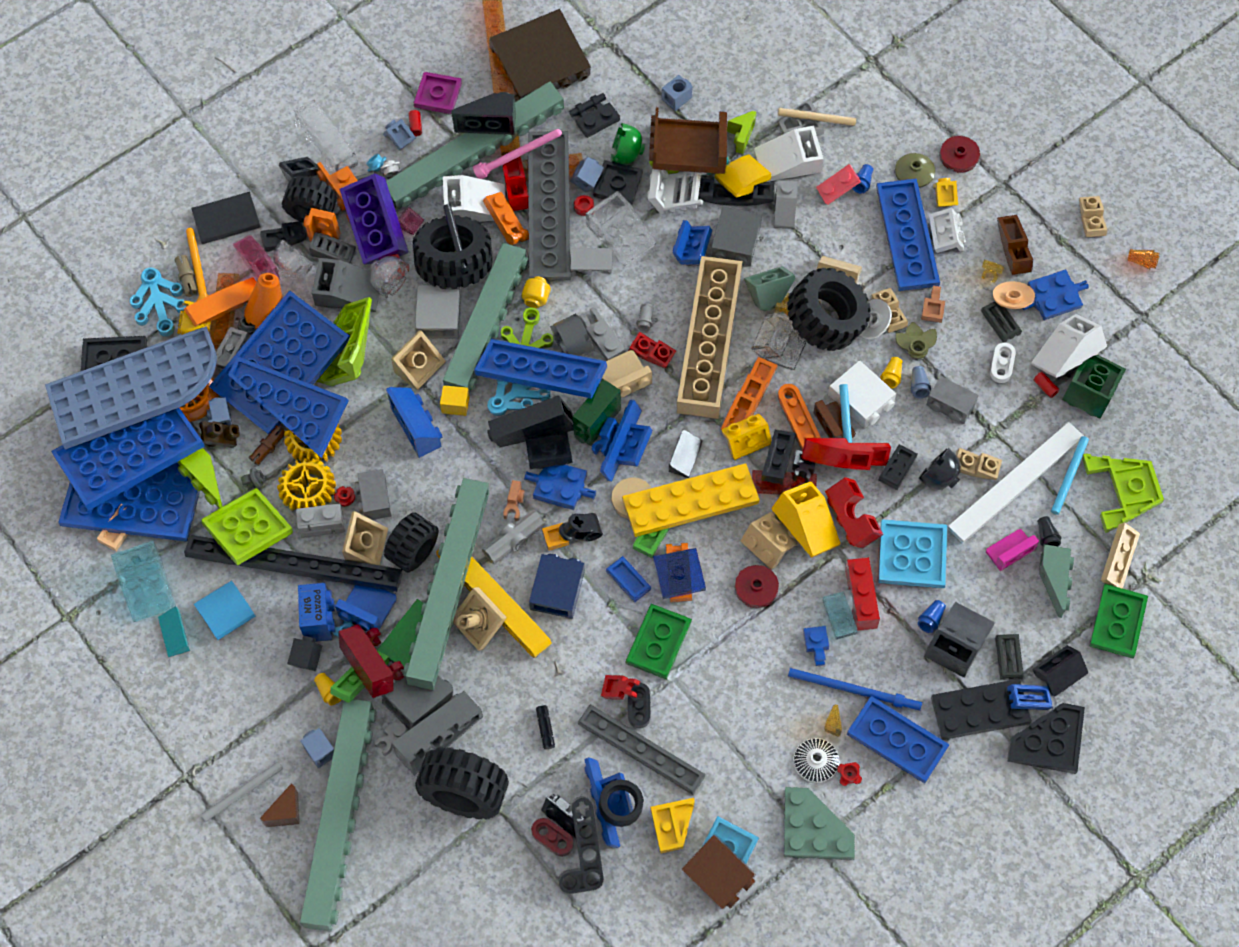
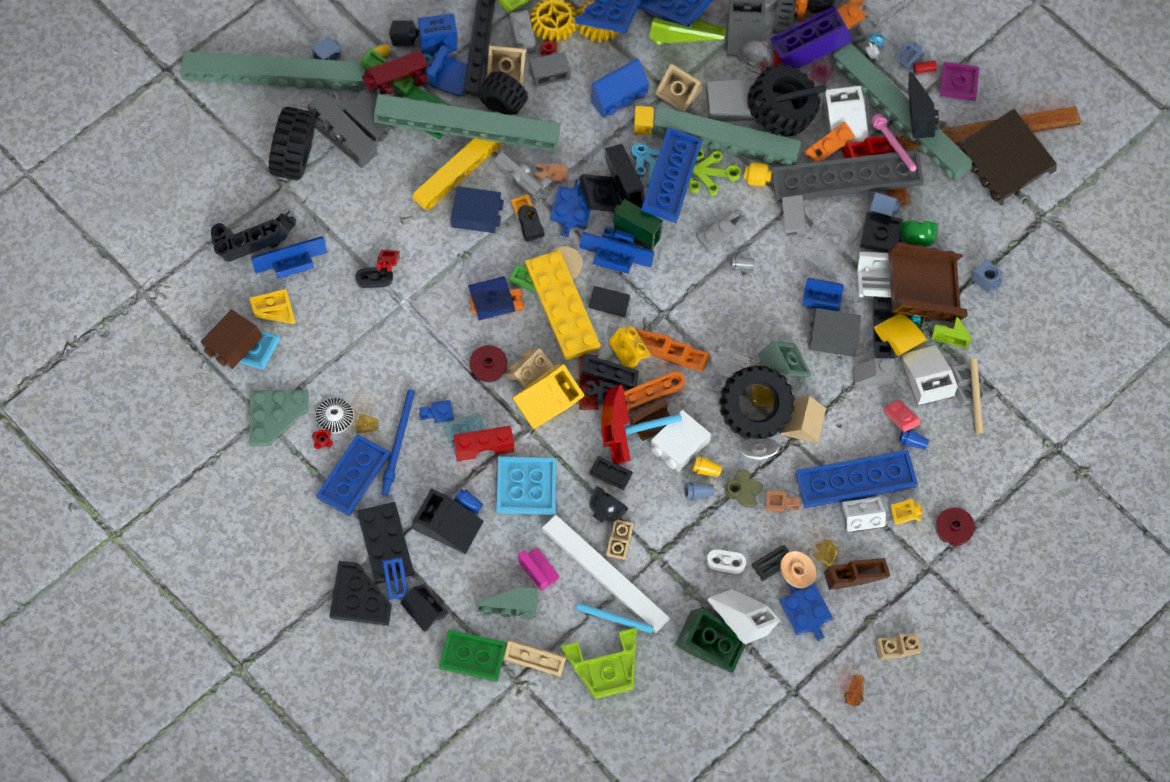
camera: 80 degrees right, 0 degrees up
reddish brown slope [260,783,300,827] -> none
tan plate [453,587,507,651] -> none
dark red plate [531,818,574,856] -> none
black axle [536,705,555,750] -> none
dark grey brick [550,313,594,356] -> none
black plate [569,93,620,138] -> none
red tile [574,195,594,216] -> none
dark grey tile [578,704,706,795] -> none
black tyre [598,779,644,827] -> none
tan bracket [602,350,652,398] -> none
blue tile [606,556,651,603] -> none
green tile [625,603,692,680] -> none
red slope [628,332,676,368] -> none
tan brick [677,256,742,419] -> none
red arch [825,477,884,548] -> none
tan slope [871,288,908,333] -> none
olive dish [895,153,935,188] -> none
flat silver brick [926,376,979,424] -> none
pearl dark grey tile [995,634,1024,680] -> none
red piece [1033,372,1060,398] -> none
black cone [1037,516,1062,547] -> none

